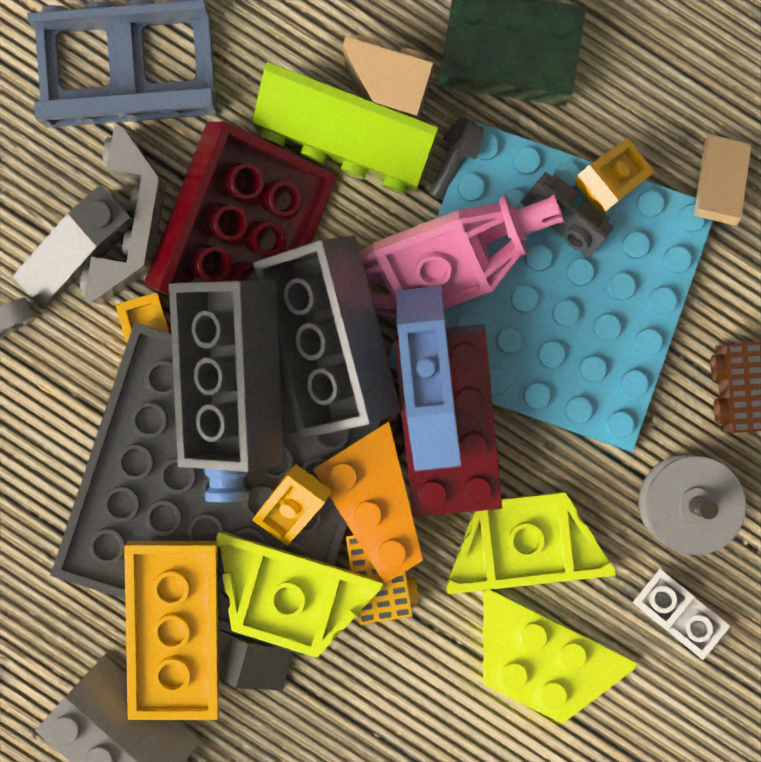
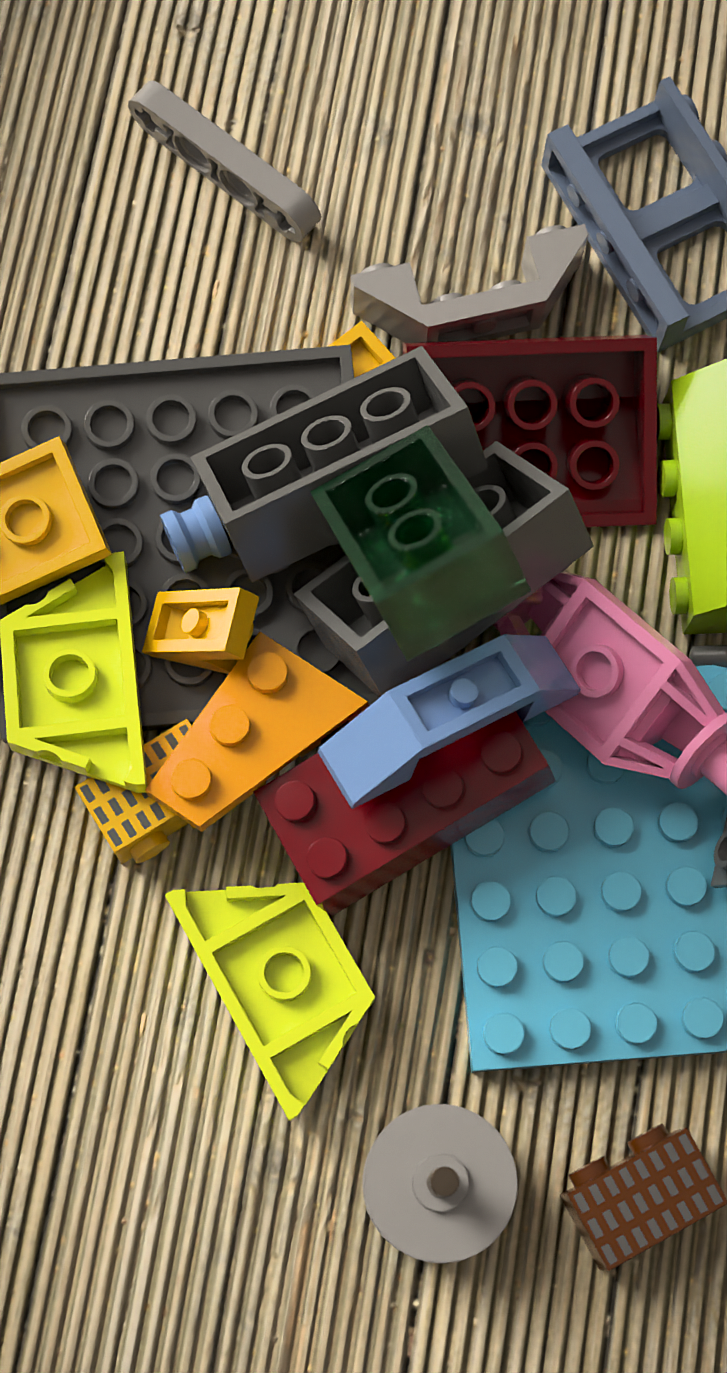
camera: 65 degrees right, 15 degrees down
slope [12,184,134,309] -> none
neon yellow wing [482,589,637,724] -> none
white slope [632,569,731,660] -> none
none -> clear green brick [310,425,531,662]

